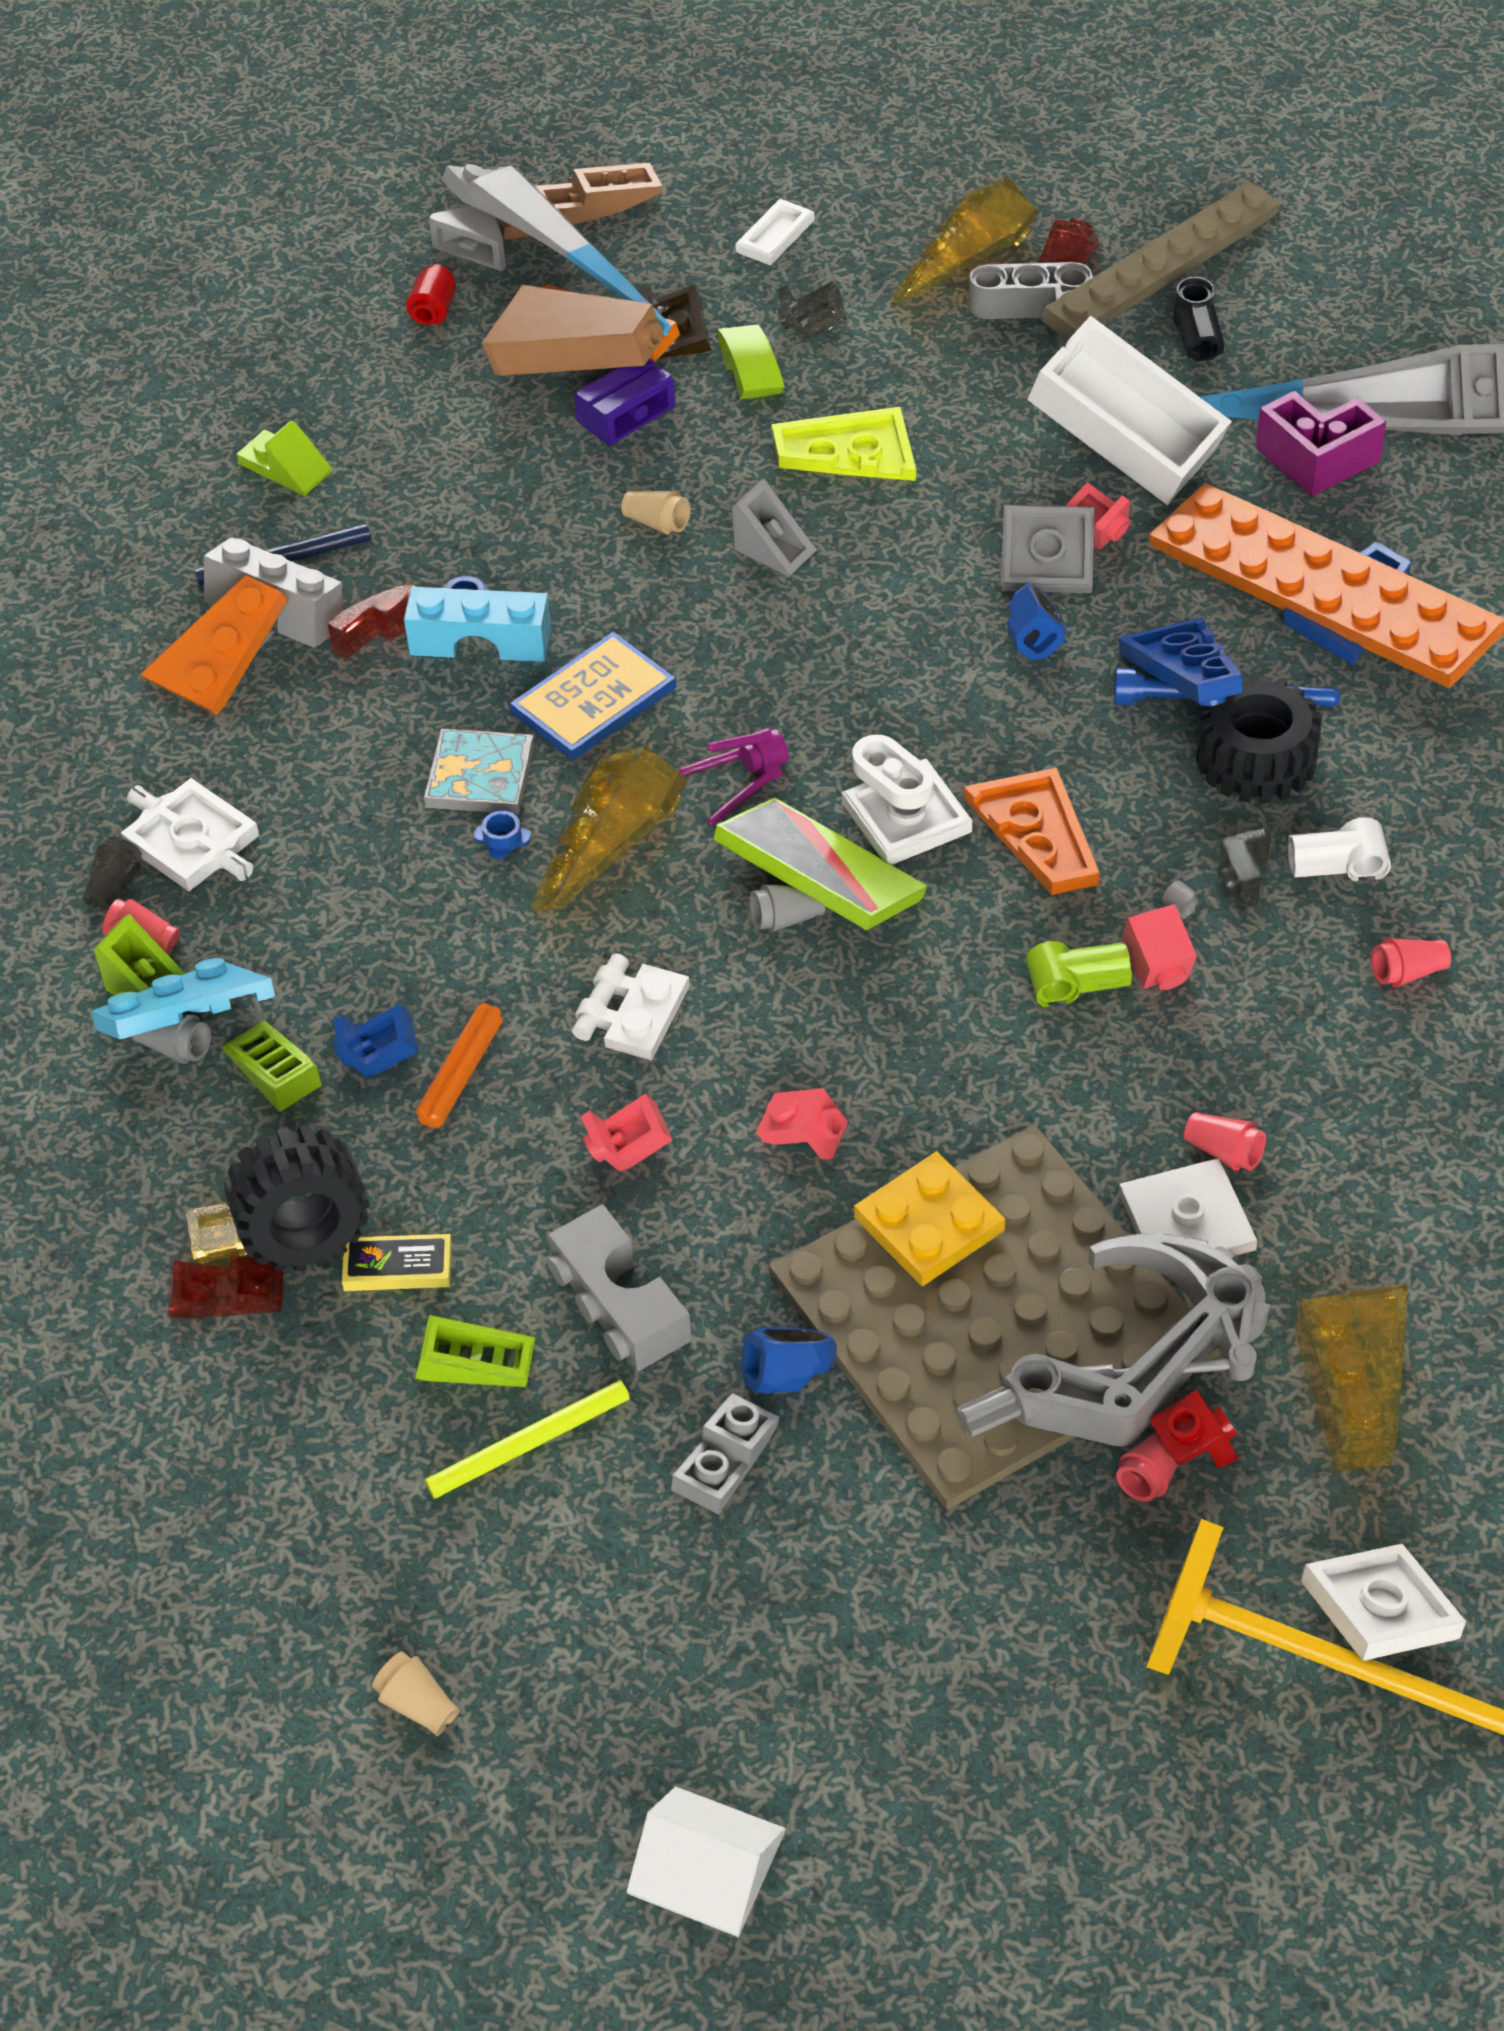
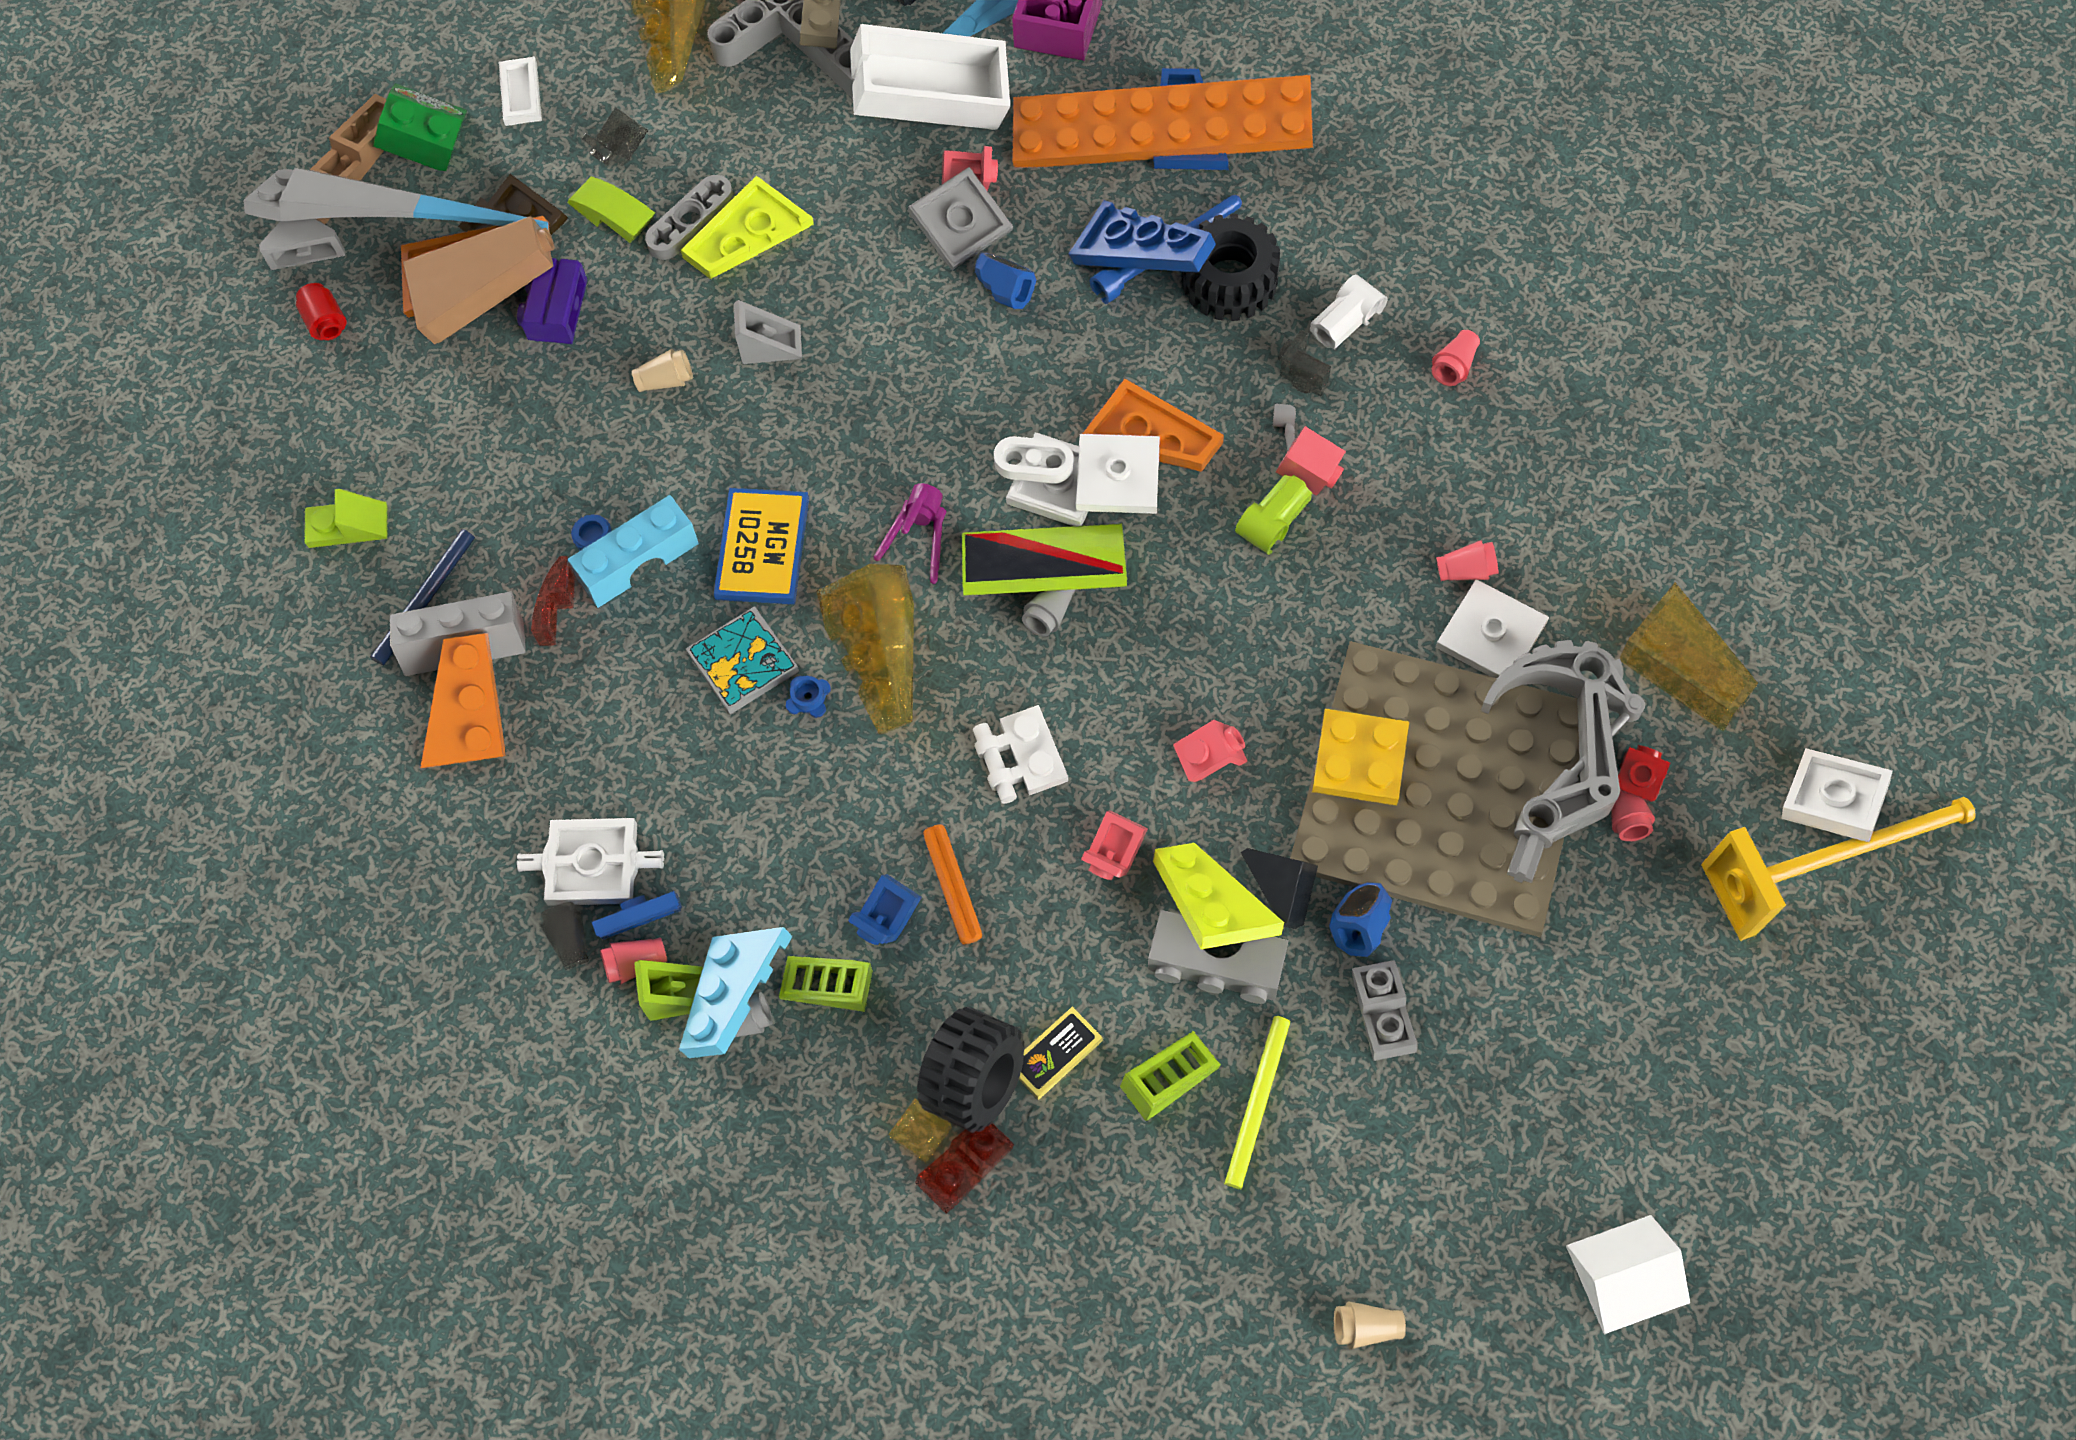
camera: 40 degrees left, 15 degrees up
none -> green slope [373,83,467,171]
none -> blue plate [592,891,682,939]
none -> light grey beam [645,175,734,260]
none -> white plate [1076,434,1160,514]
none -> neon yellow wing [1153,843,1284,949]
none -> black slope [1240,848,1318,929]

